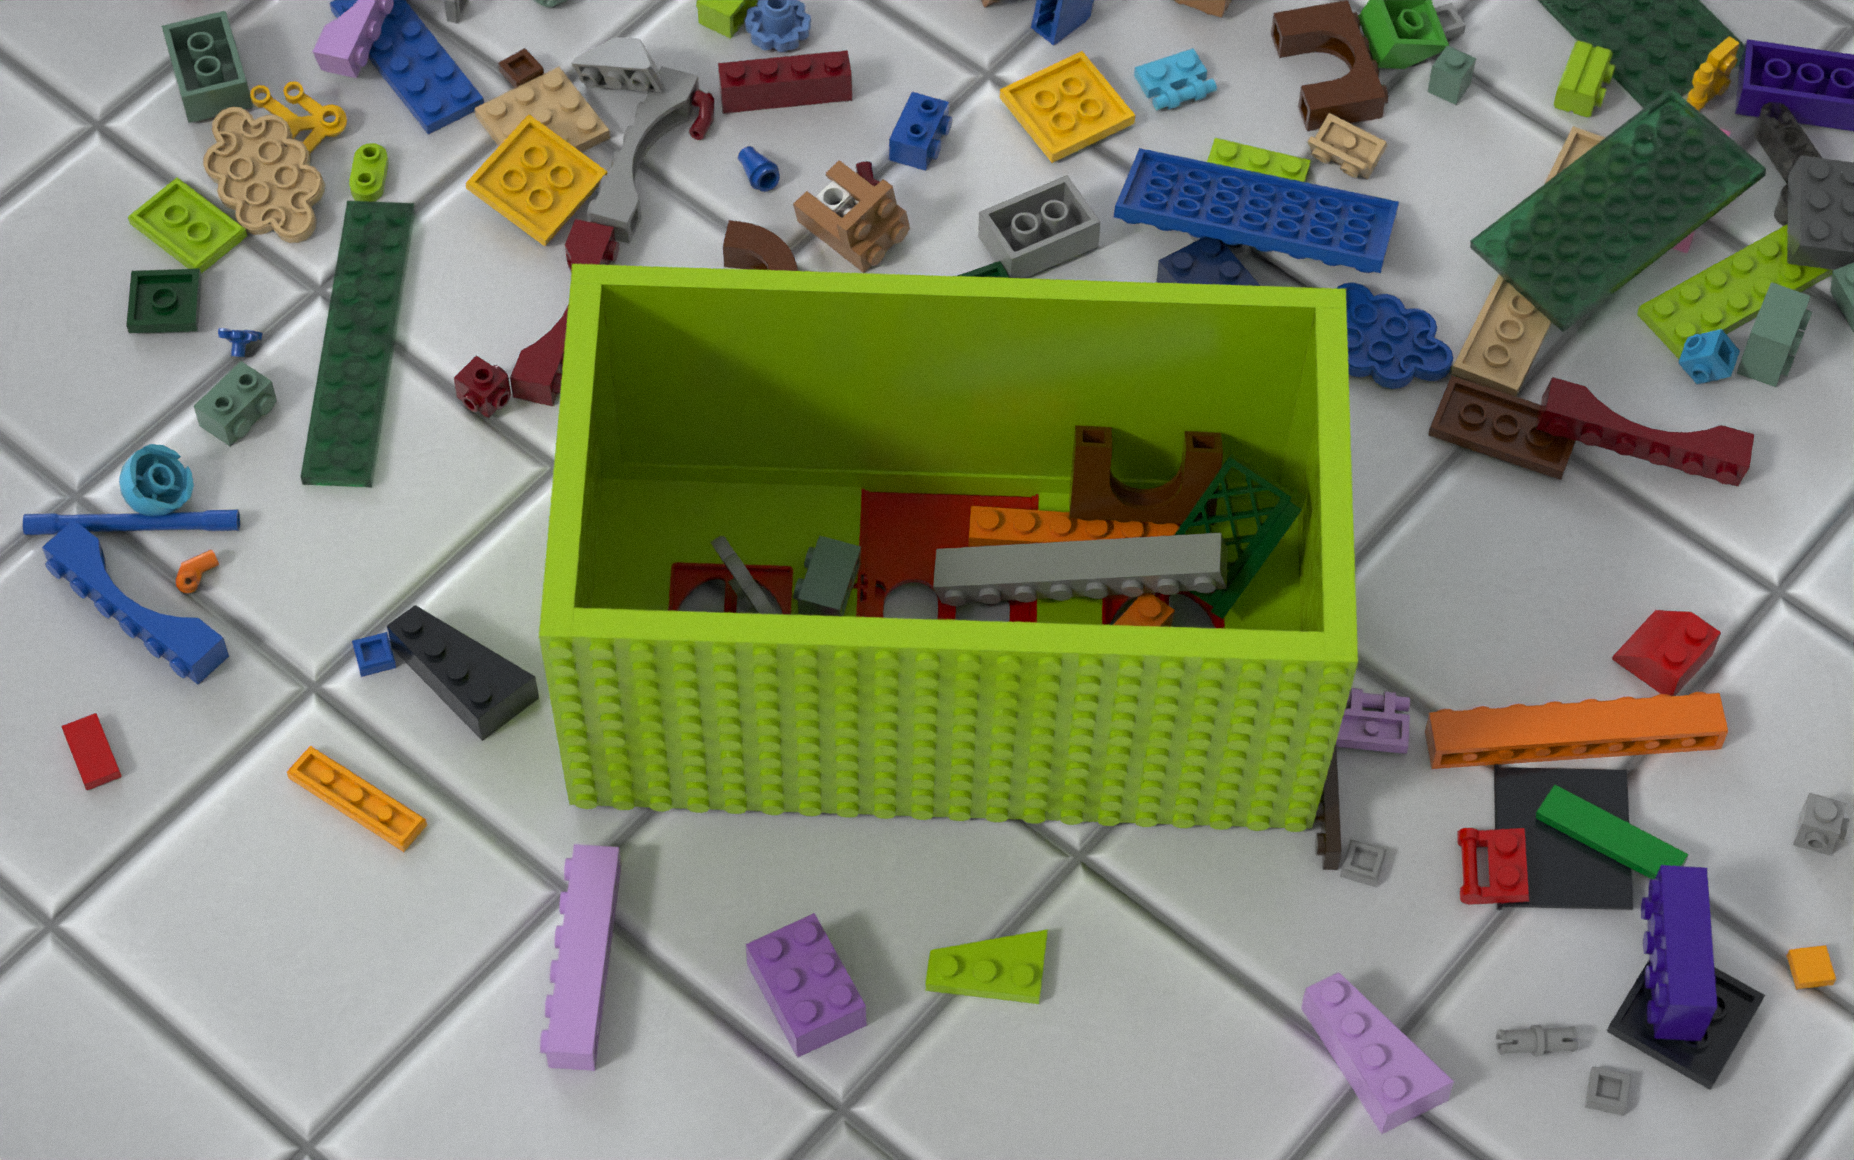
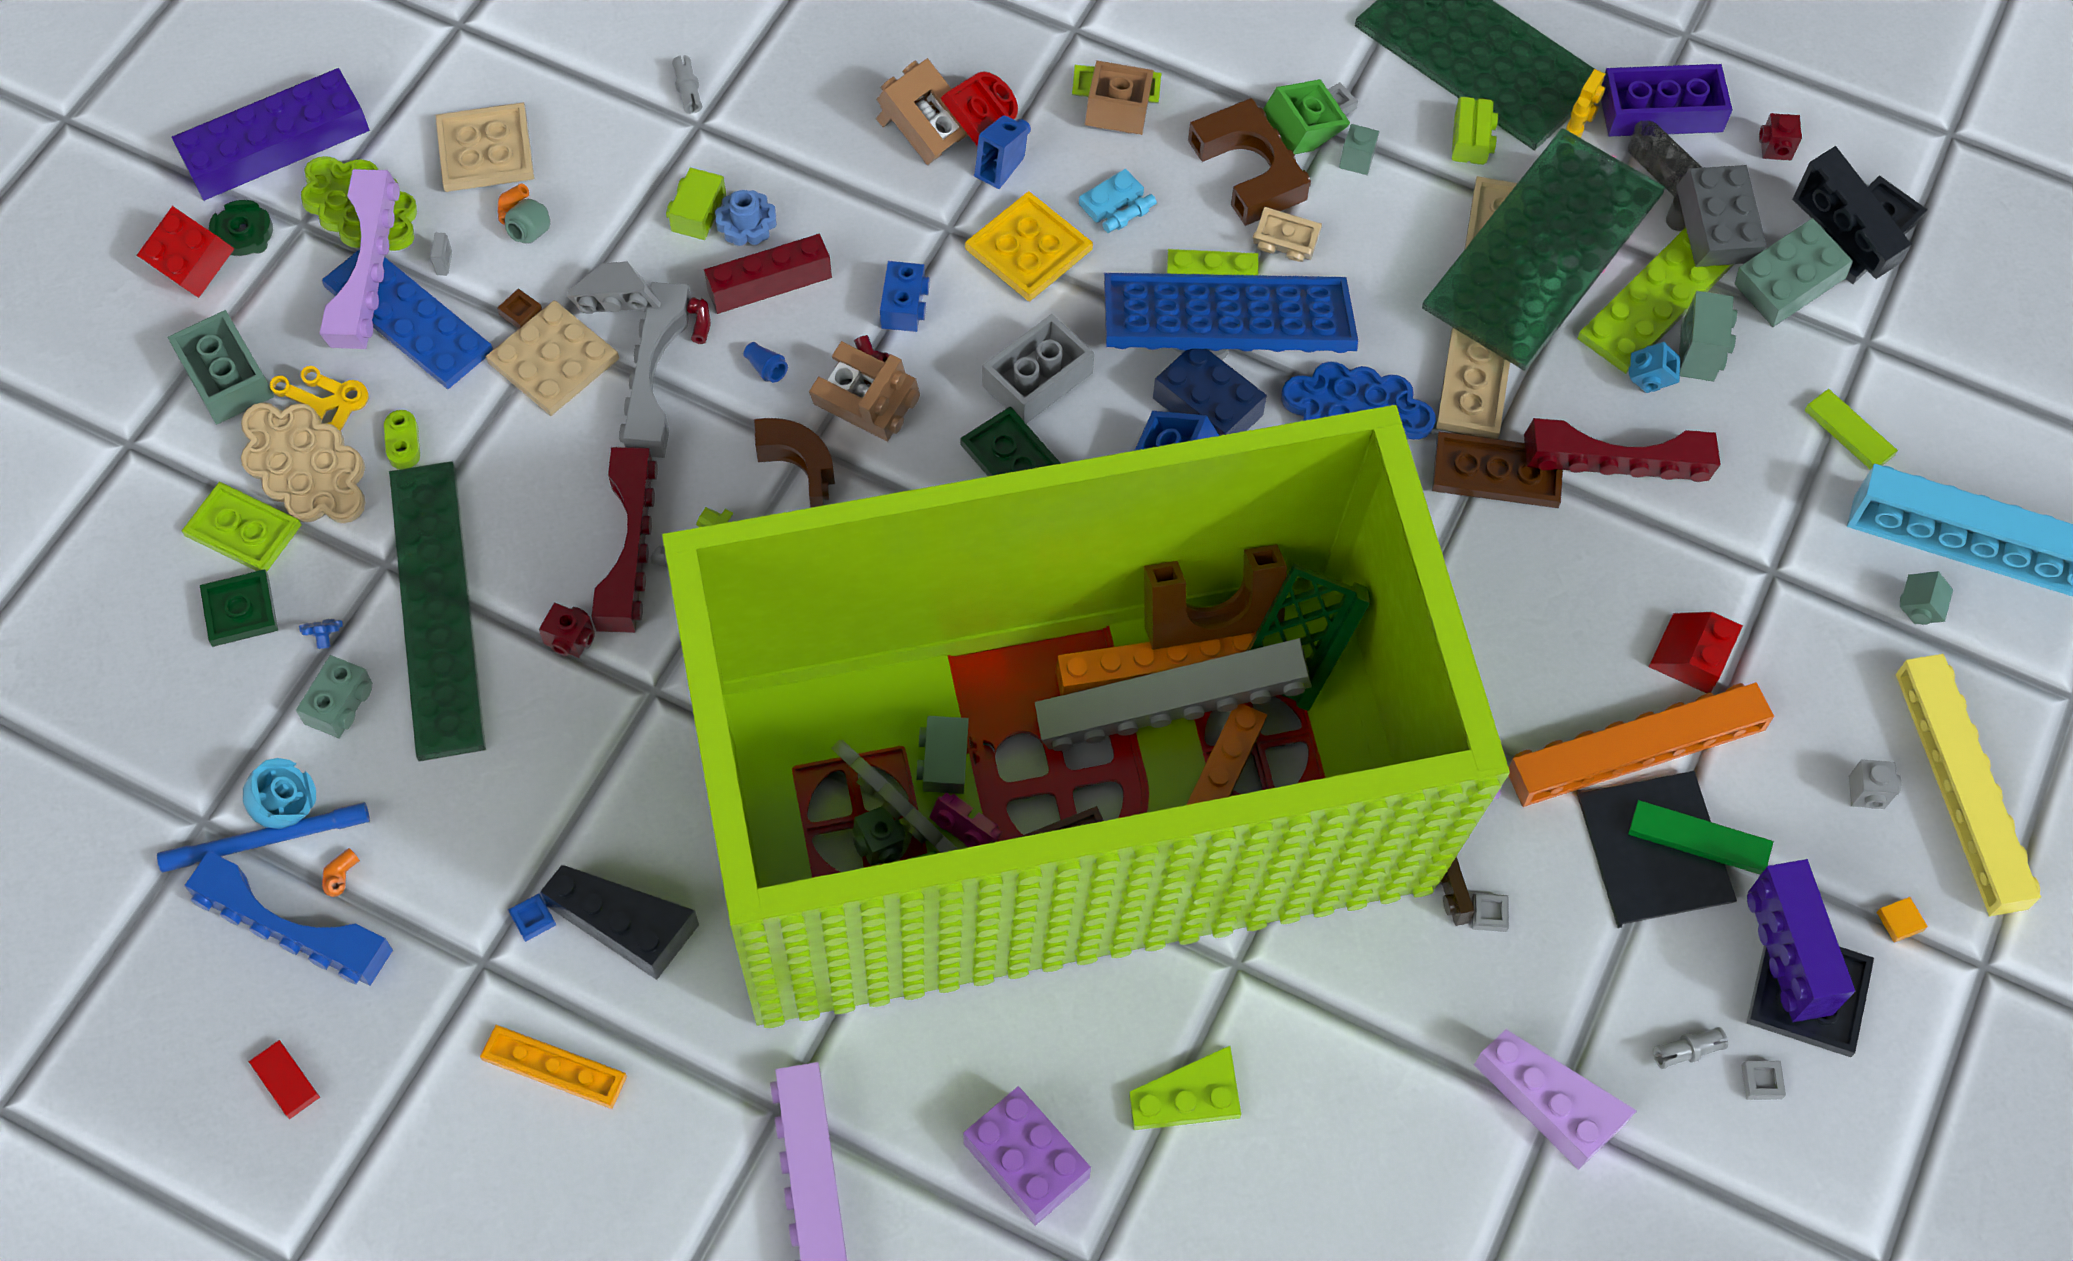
camera: 15 degrees left, 5 degrees up
yellow plate [466,114,608,246] -> none
red plate [1457,828,1529,905] -> none

